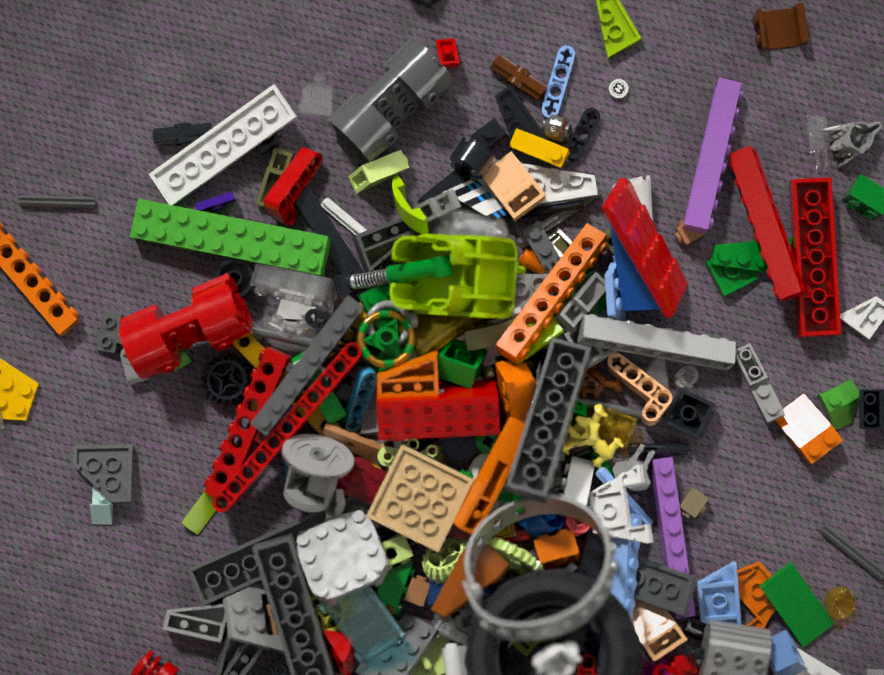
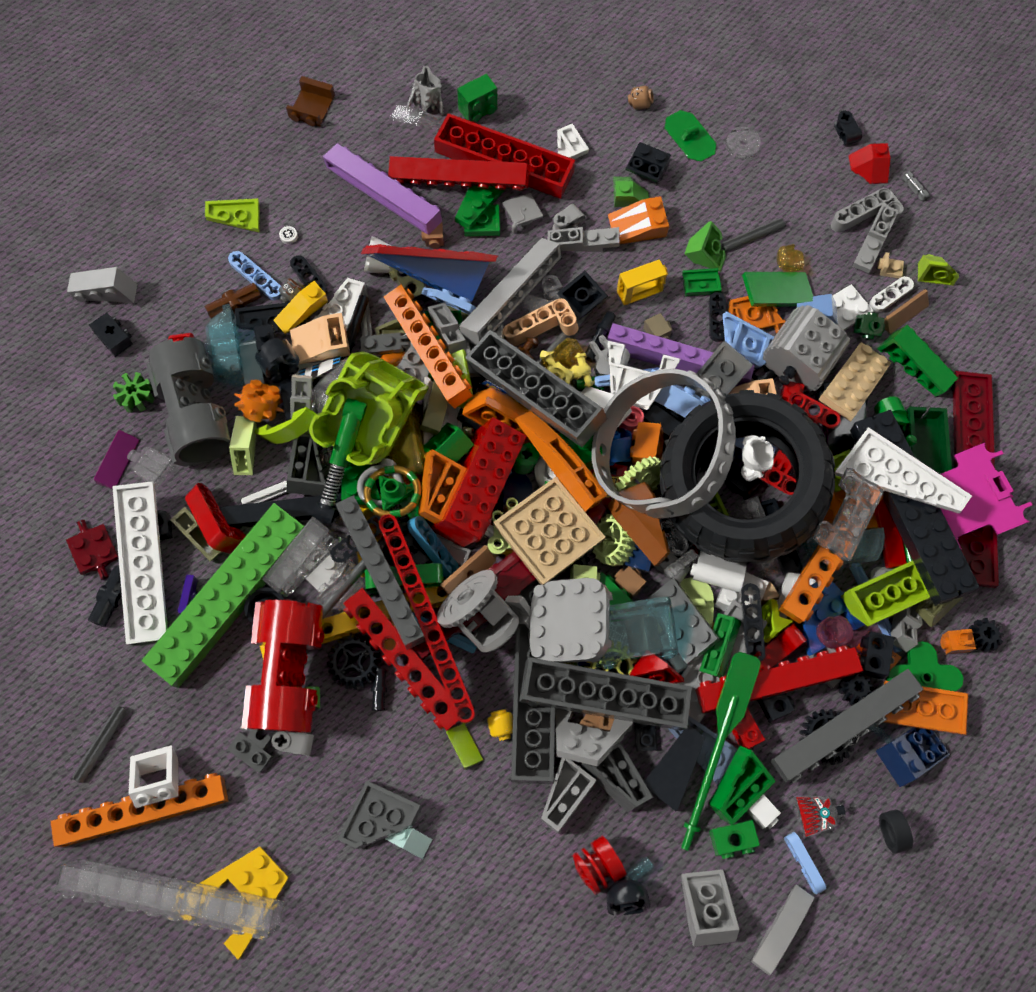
camera: 70 degrees left, 15 degrees down
none -> dark red plate [66,520,119,580]
none -> magenta slope [94,430,139,489]
none -> bright green gear [113,372,154,413]
none -> white window [129,745,179,808]
none -> clear light blue windscreen [205,304,245,386]
none -> orange brick [234,380,284,422]
none -> dark grey beam [239,339,265,385]
none -> black pin [371,669,387,711]
none -> yellow head [487,709,513,741]
none -> light grey hat [503,193,543,233]
none -> light grey piece [553,204,586,230]
none -> yellow window [617,259,668,306]
none -> green plate [682,268,722,296]
none -> bright green slope [684,221,726,271]
none -> black beam [708,292,726,342]

